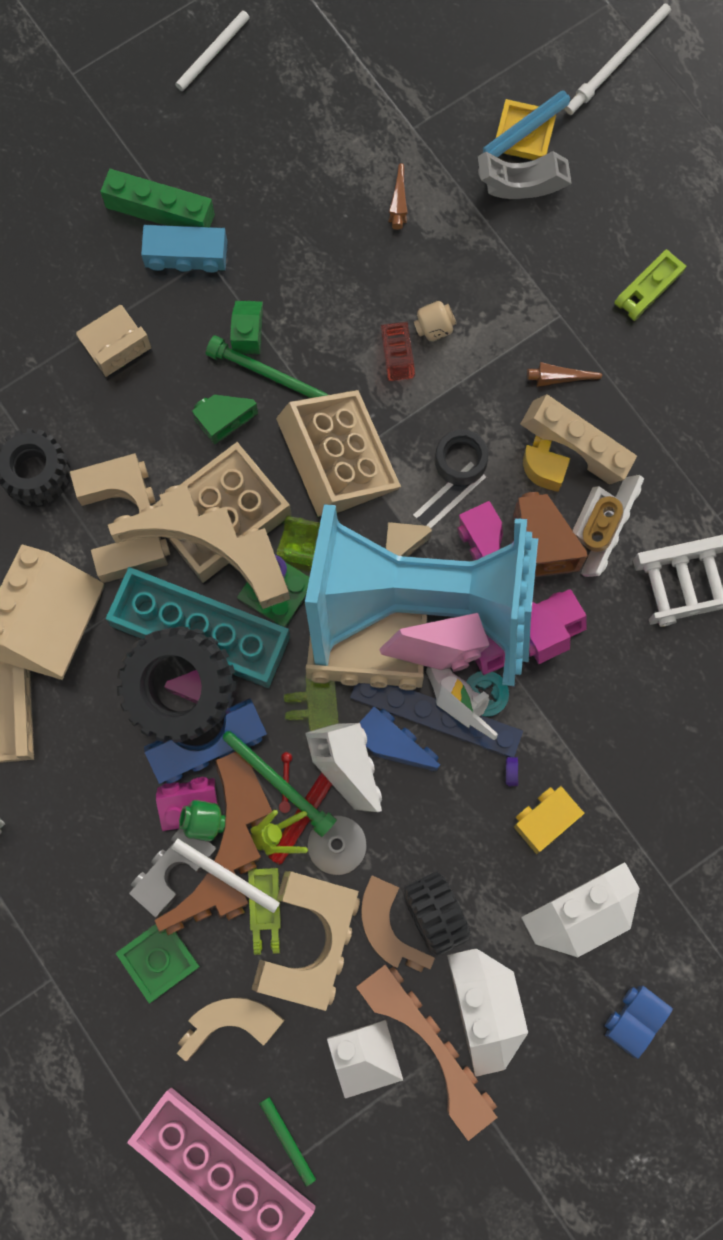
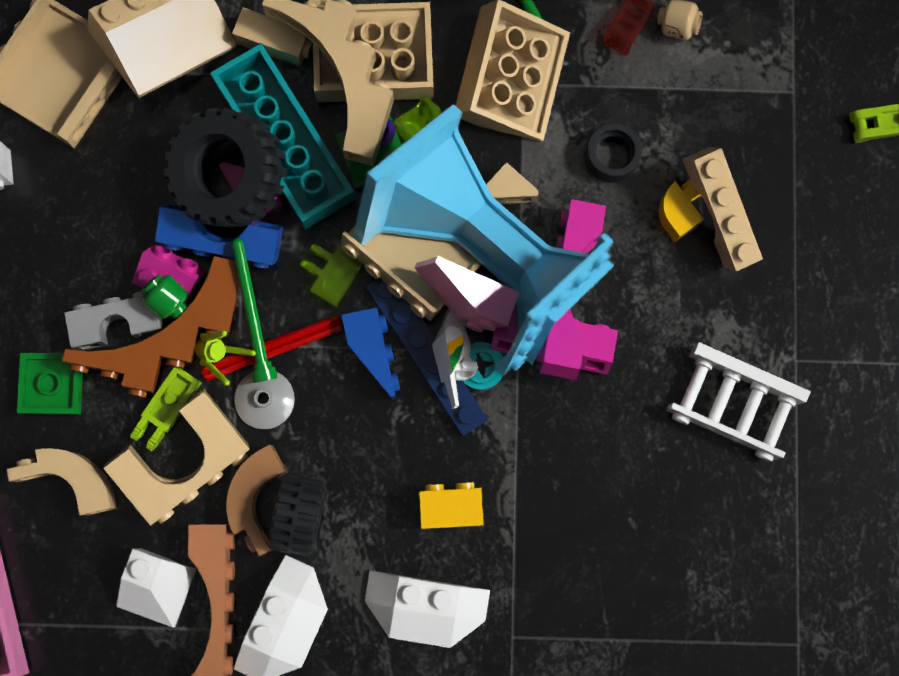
camera: 30 degrees right, 5 degrees up
white bar [171,838,280,913] -> none
green bar [259,1097,316,1187] -> none
red hinge [279,752,292,813] -> none
white slope [306,723,382,812] -> none
sticker [413,462,486,528] -> none
dark purple tile [506,757,518,786] -> none
dark orange slope [513,492,587,577] -> none
dark orange piece [527,362,602,387] -> none
white bracket [573,475,644,577] -> none
pearl gold plate [583,496,623,552] -> none

